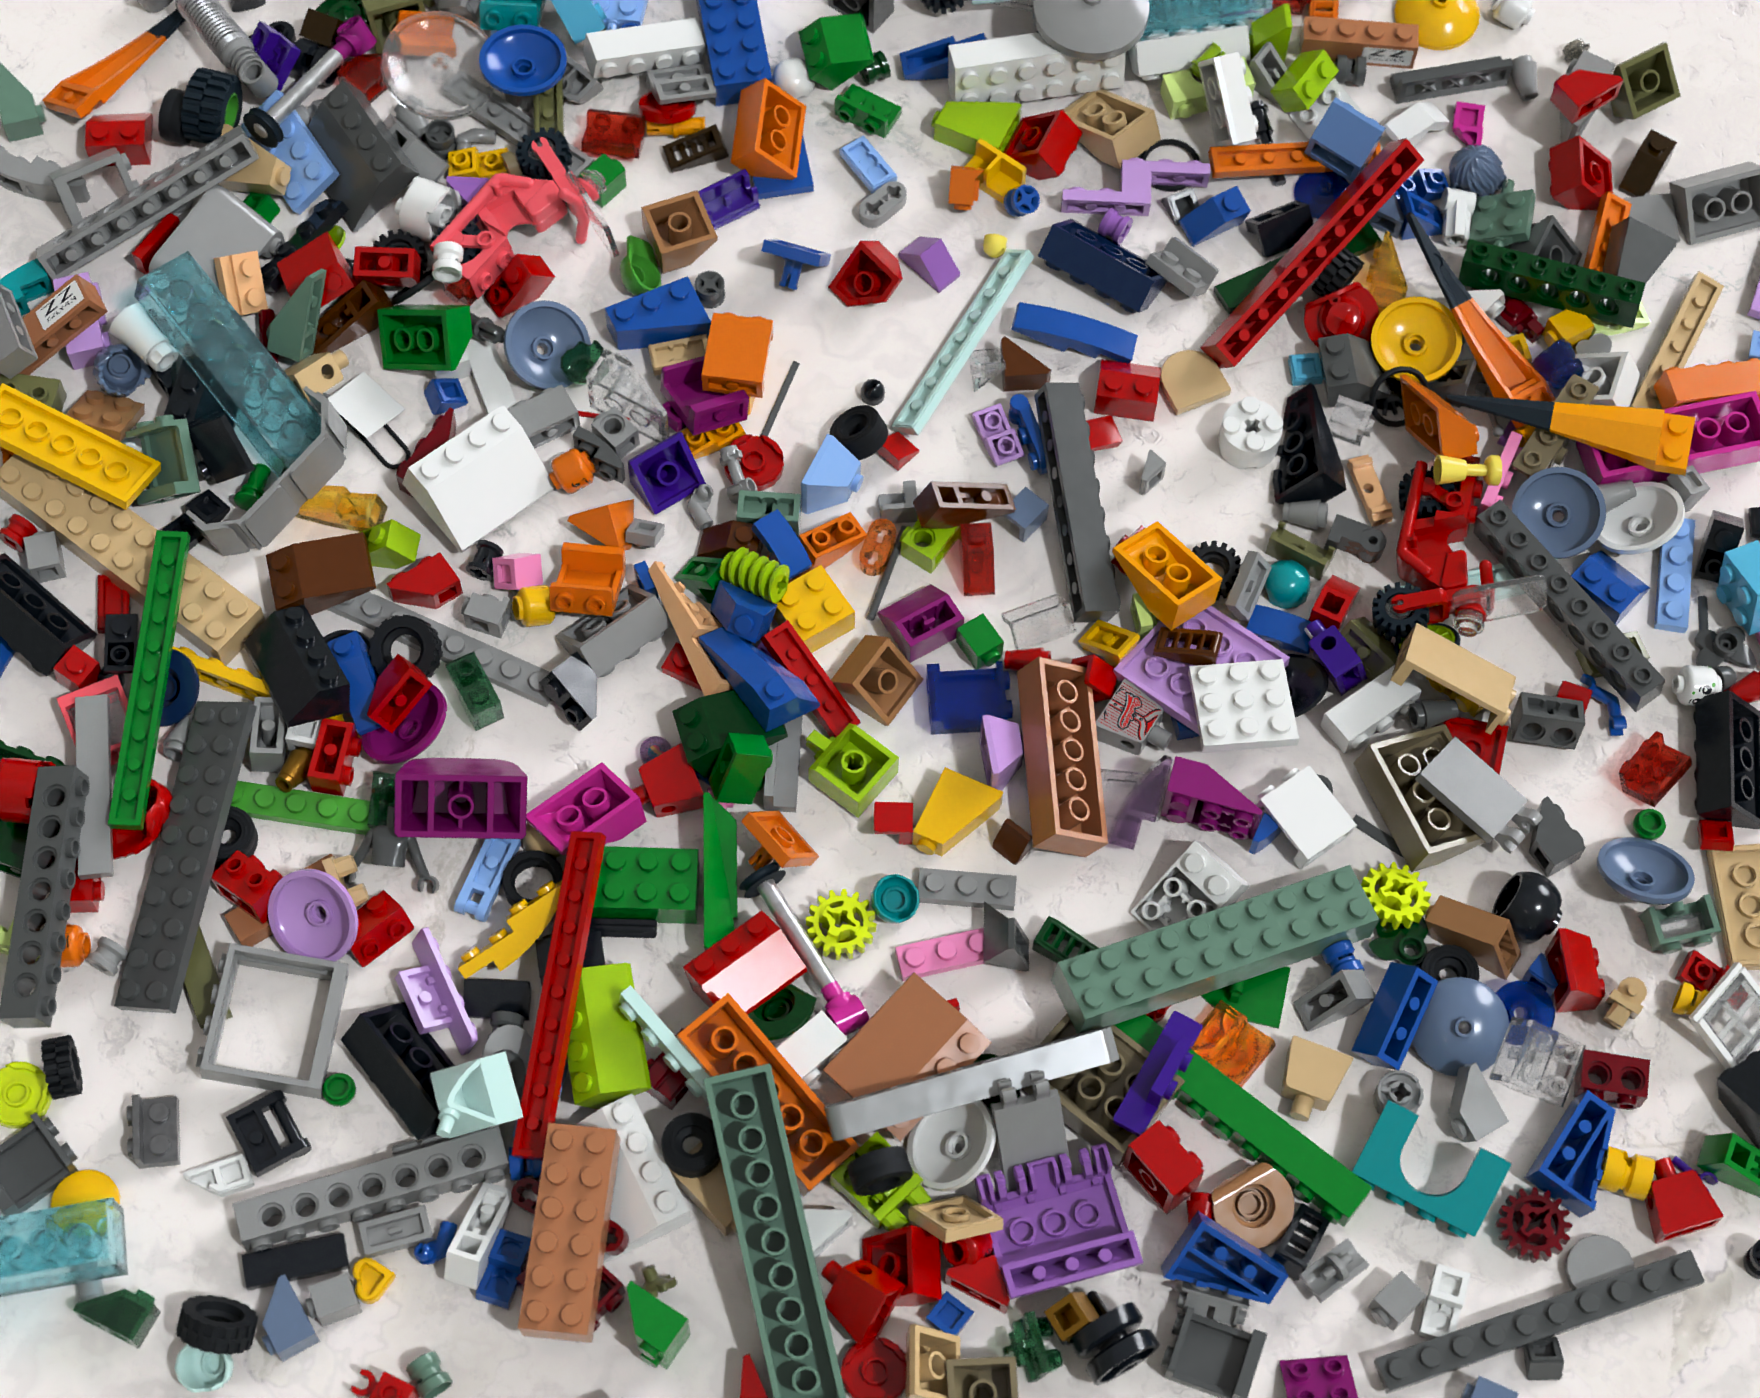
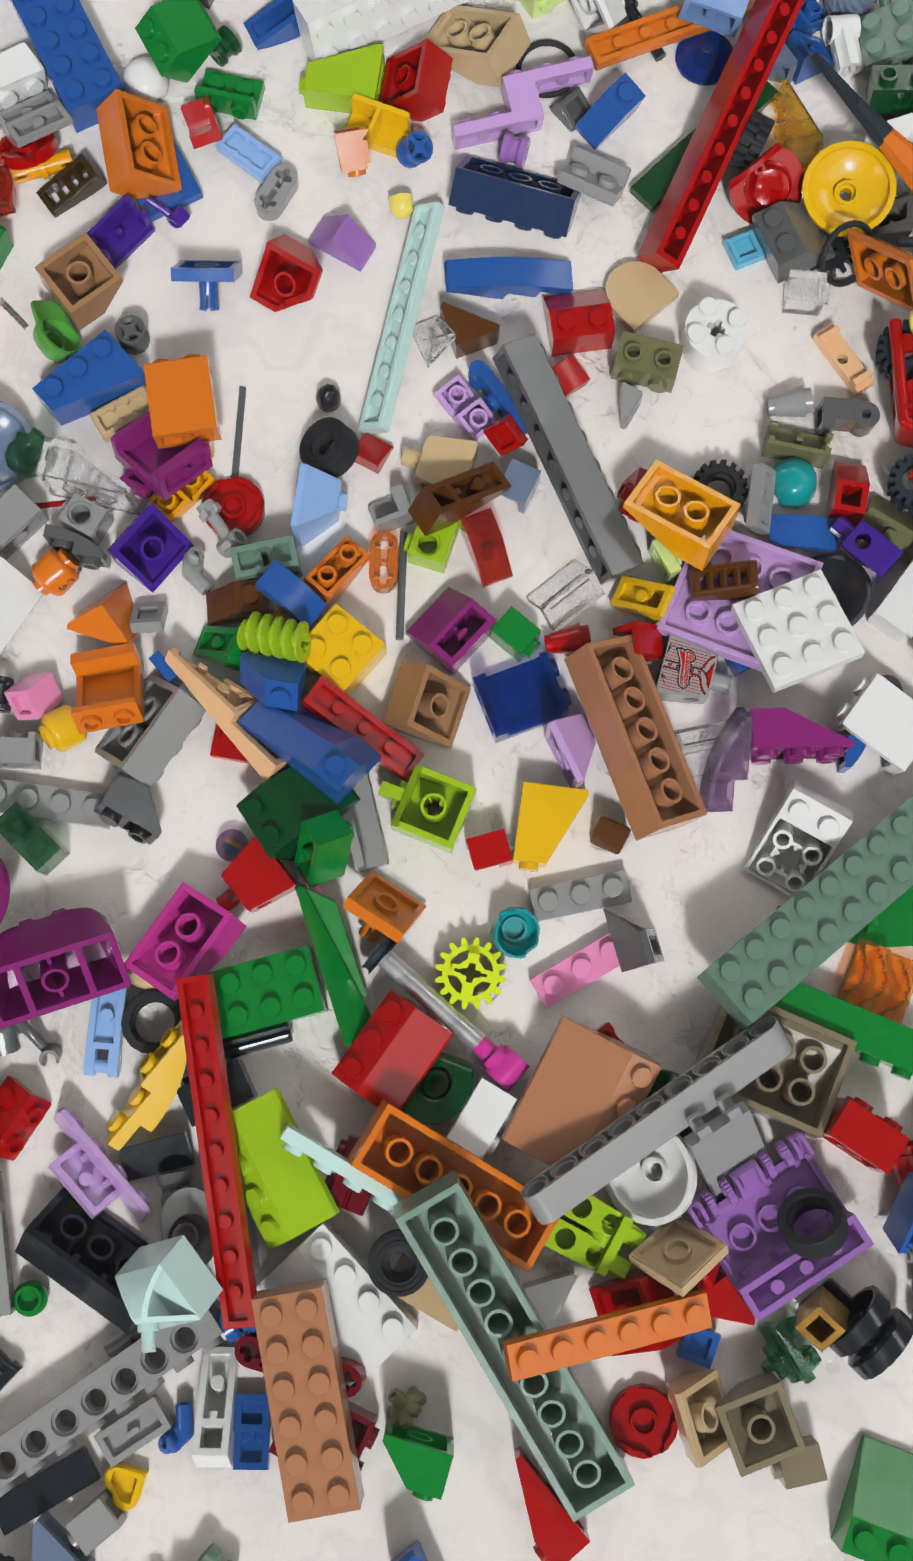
camera: 15 degrees left, 15 degrees up
red torso [821,1259,905,1345] -> none
black tyre [847,1146,913,1196] -> none
dark green slope [1032,916,1099,963] -> none
dark purple bracket [1113,1011,1203,1136] -> none
black panel [1245,200,1314,257] -> none
black wedge [1272,383,1346,505] -> none
none -> dark purple hand [145,196,190,228]
none -> red panel [181,95,223,149]
none -> tan torso [401,435,479,489]
none -> red tile [483,414,528,456]
none -> orange plate [502,1289,712,1382]
none -> olive brick [611,331,684,393]
none -> black tyre [777,1187,849,1259]

